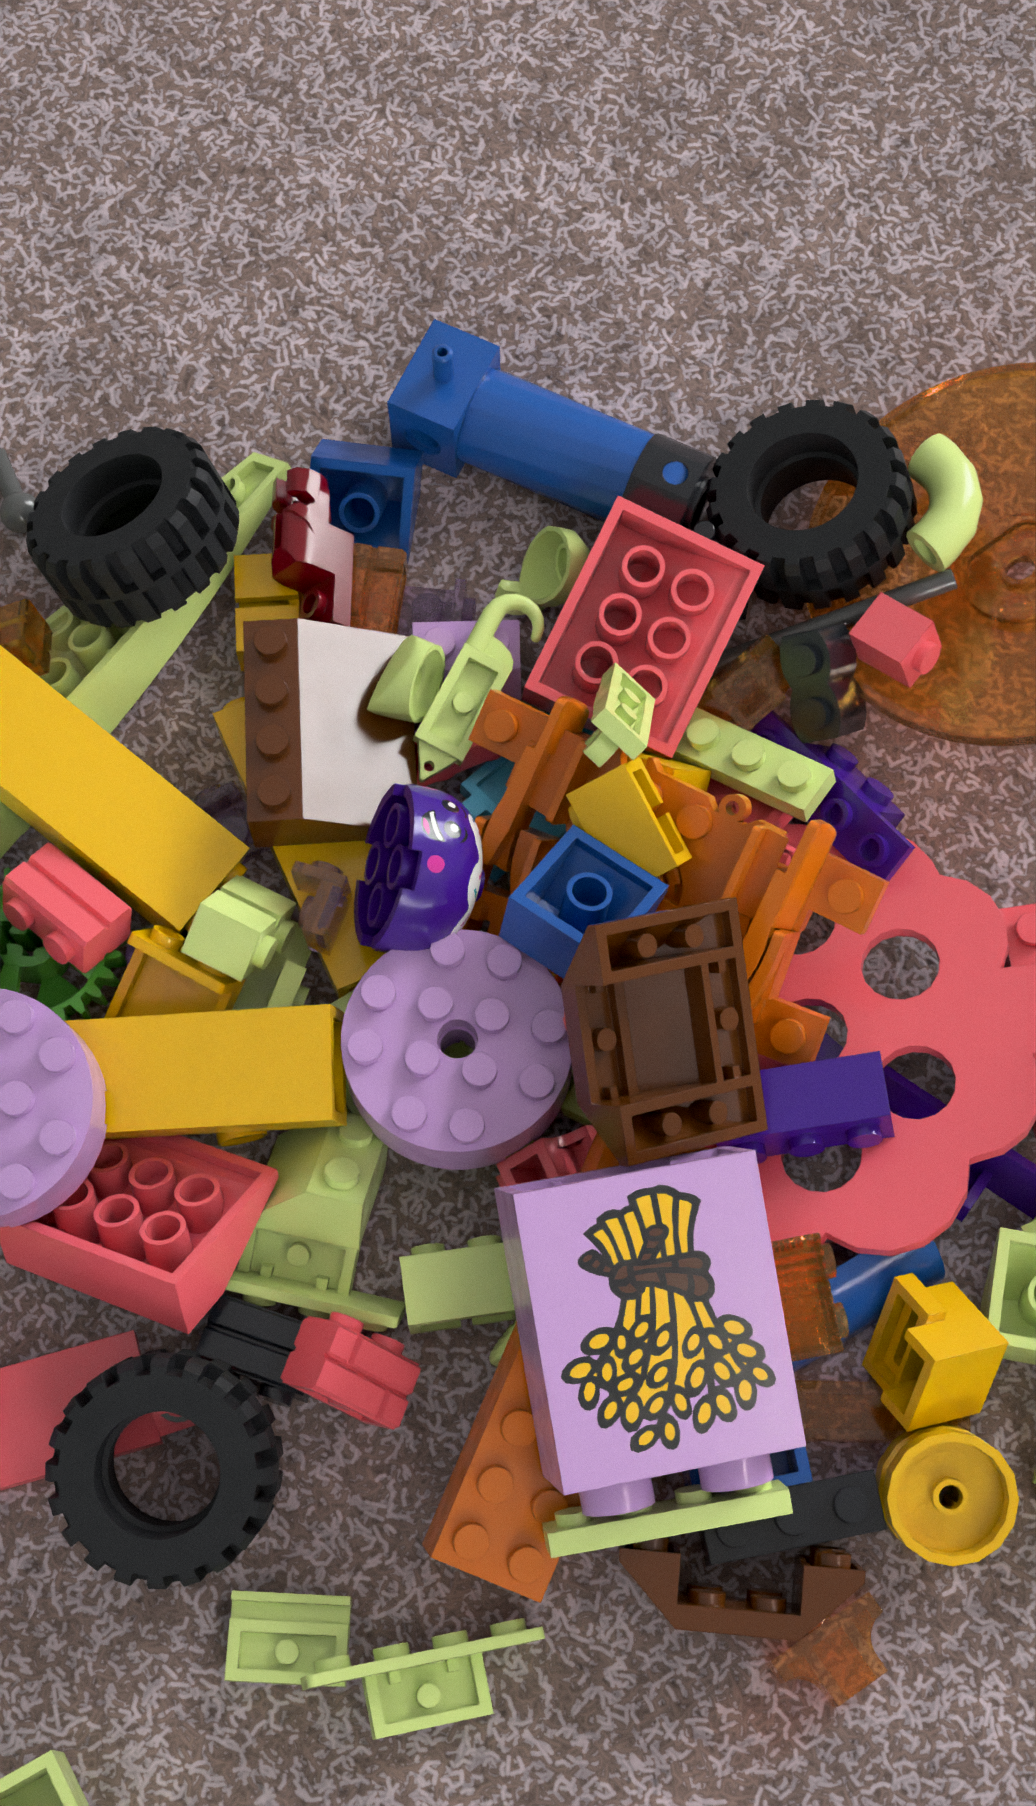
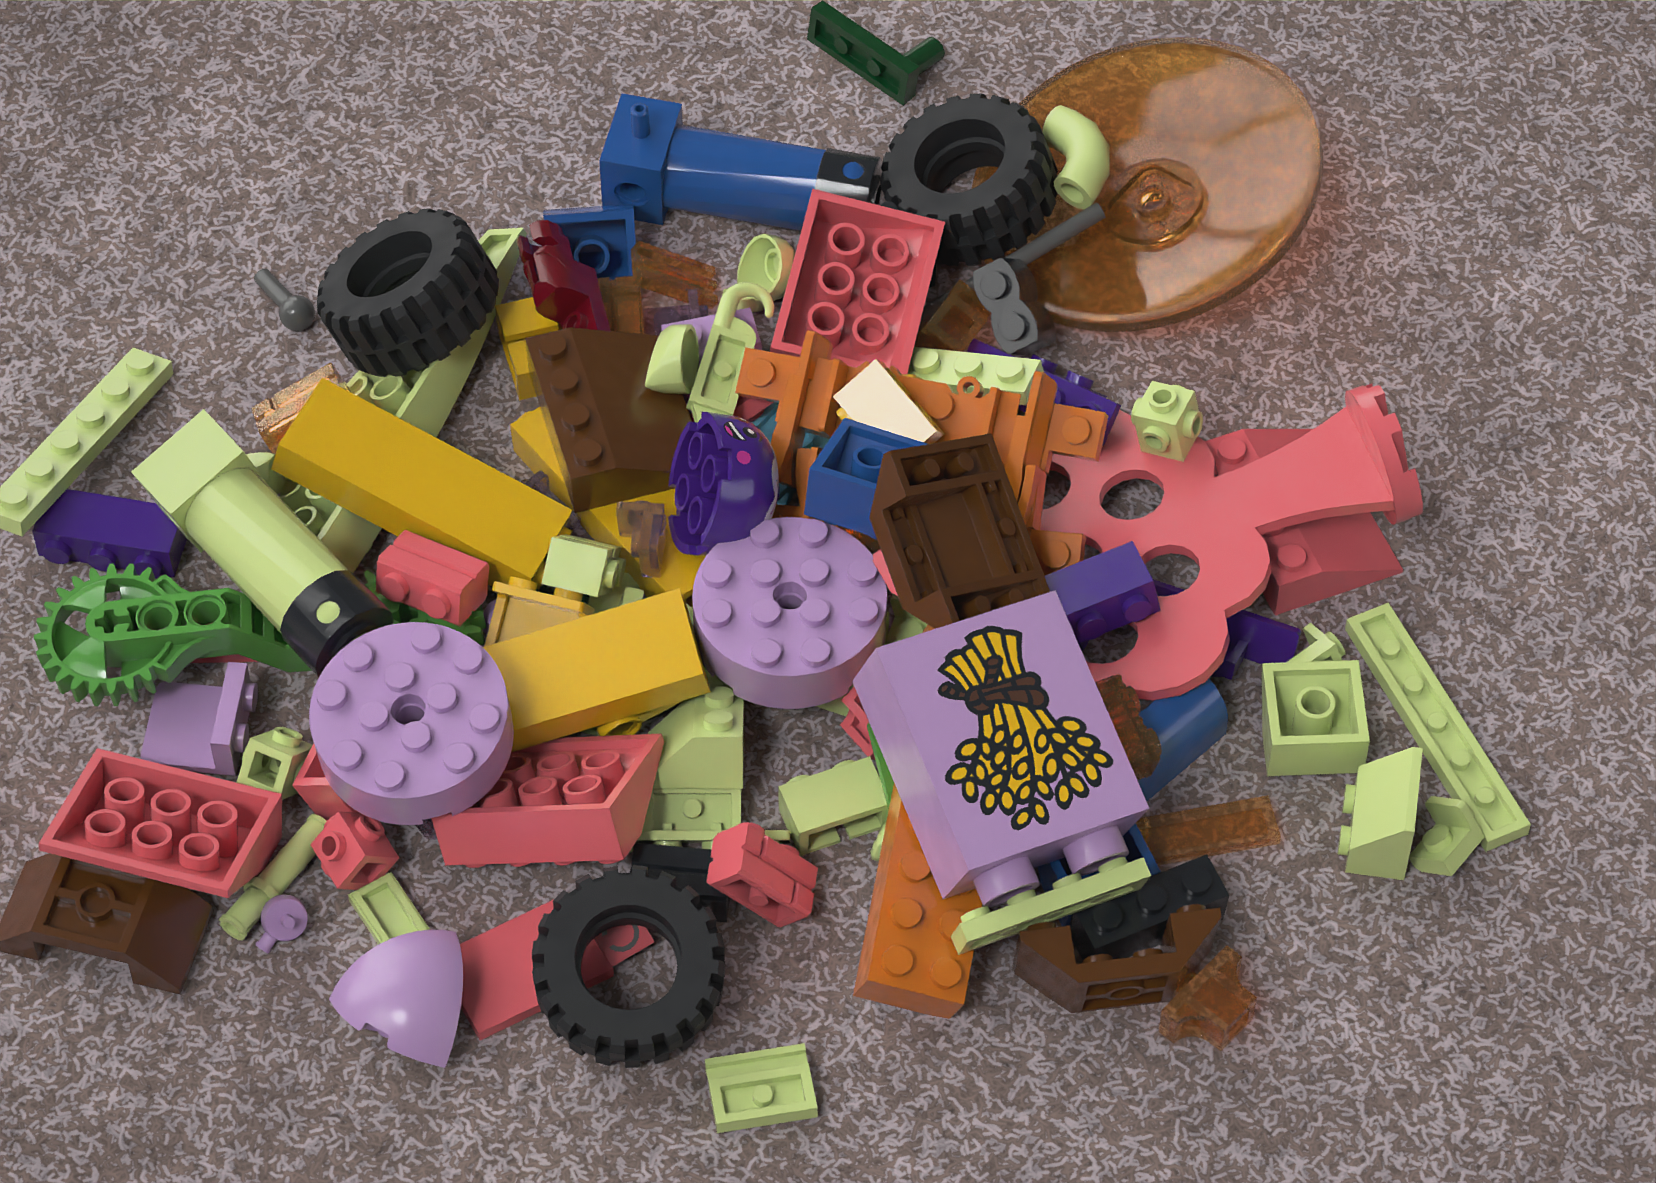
camera: 15 degrees left, 15 degrees down
yellowish green bracket [300,1618,545,1740] -> none
yellowish green plate [583,662,655,768] -> none
coral brick [848,592,942,688] -> none
yellow plate [862,1273,1009,1432] -> none
yellow wheel [875,1423,1019,1567] -> none
none -> clear orange tile [631,241,718,309]
none -> dark green piece [807,0,945,106]
none -> yellowish green brick [1131,381,1203,462]

